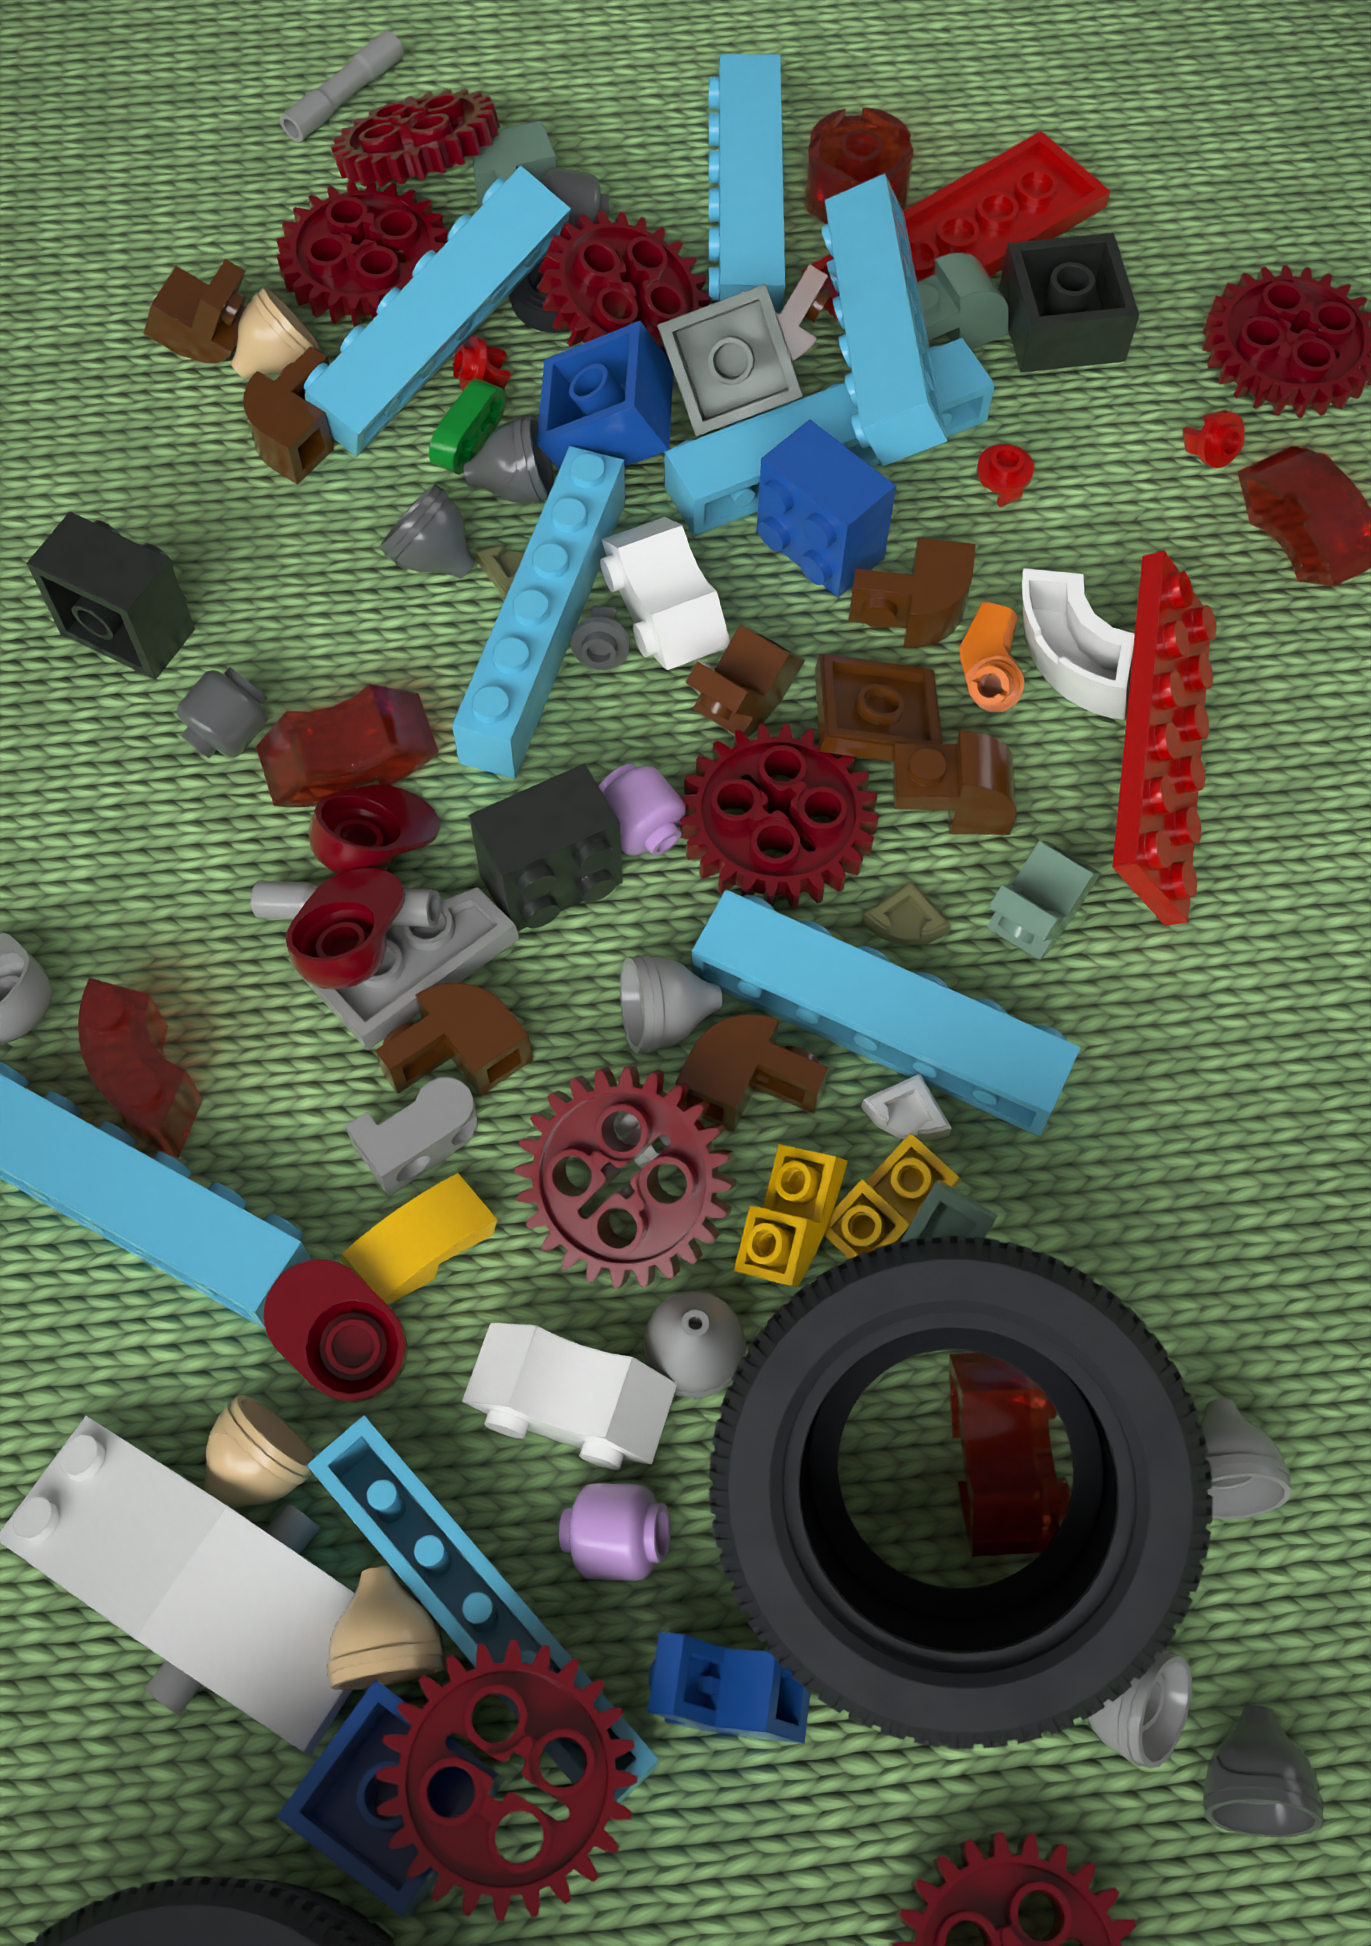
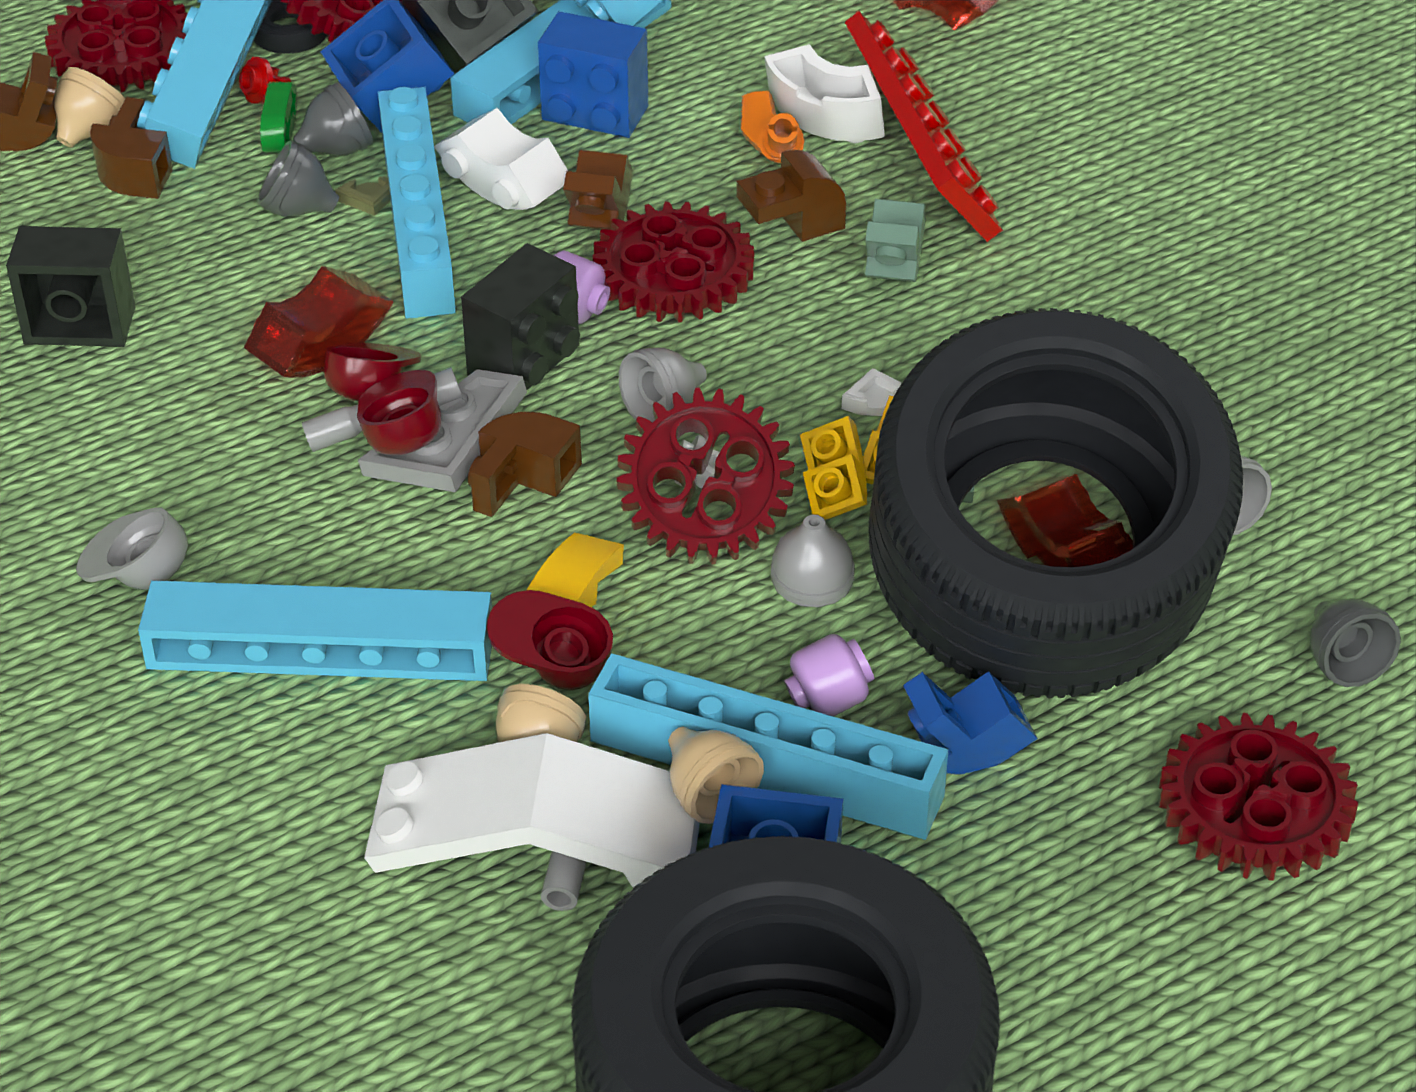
camera: 25 degrees left, 20 degrees down
clear red brick [78,978,203,1158] -> none
dark grey head [177,667,268,759] -> none
light grey leg [345,1077,478,1196] -> none
dark red gear [376,1640,637,1921] -> none
white brick [462,1322,677,1470] -> none
dark grey plate [571,605,630,670] -> none
reddish brown brick [675,1014,829,1132] -> none
medium azure brick [691,890,1081,1137] -> none
reddish brown tile [815,654,943,762] -> none
reddish brown brick [848,537,976,648] -> none
olive tile [861,881,951,945] -> none
red plate [976,444,1034,508] -> none
light grey helmet [1088,1649,1192,1769] -> none

